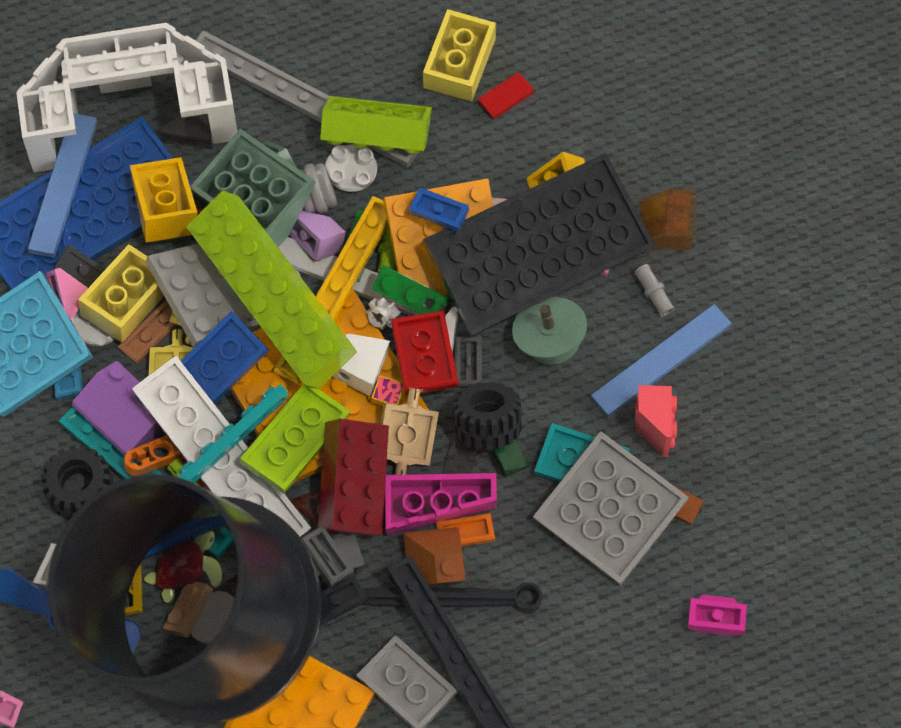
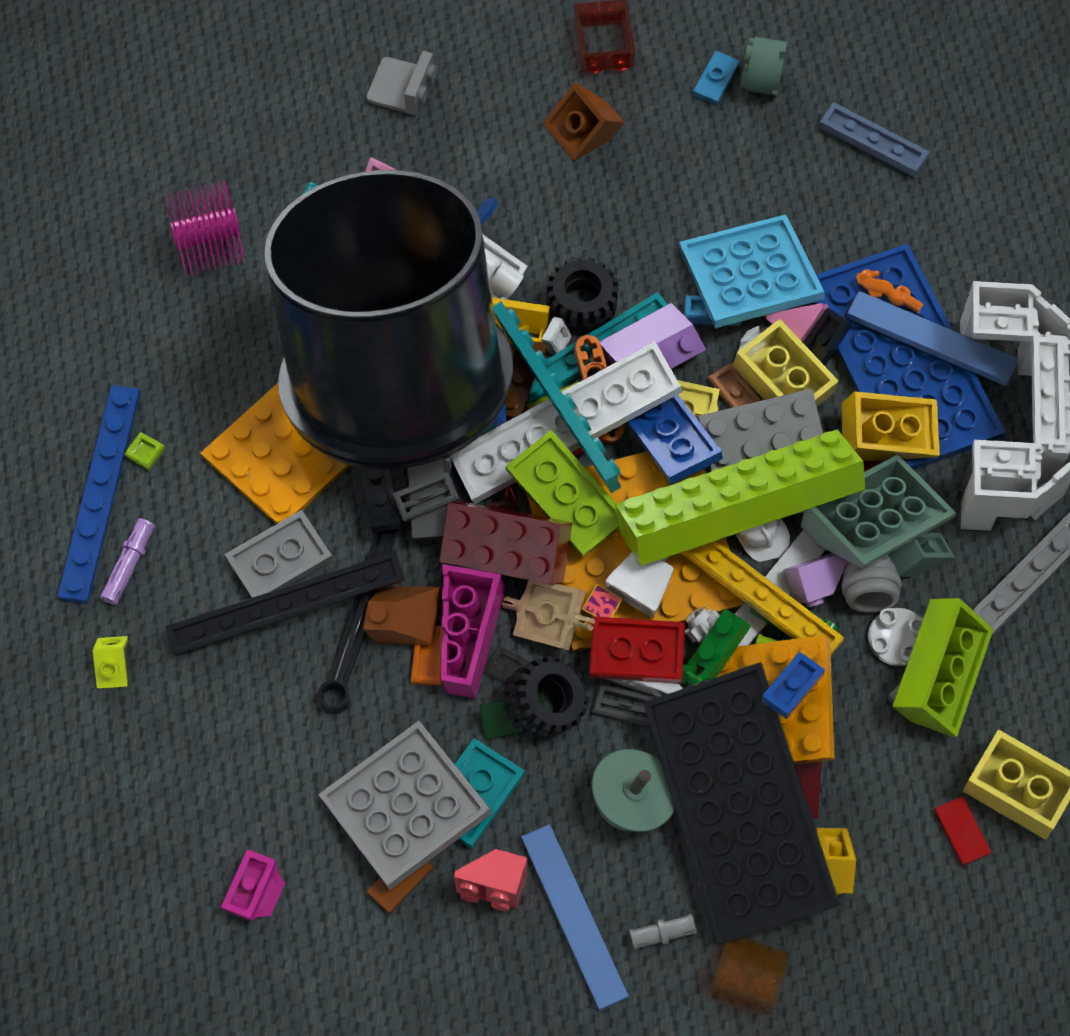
camera: 105 degrees right, 0 degrees up
none -> orange animal [856,269,924,314]

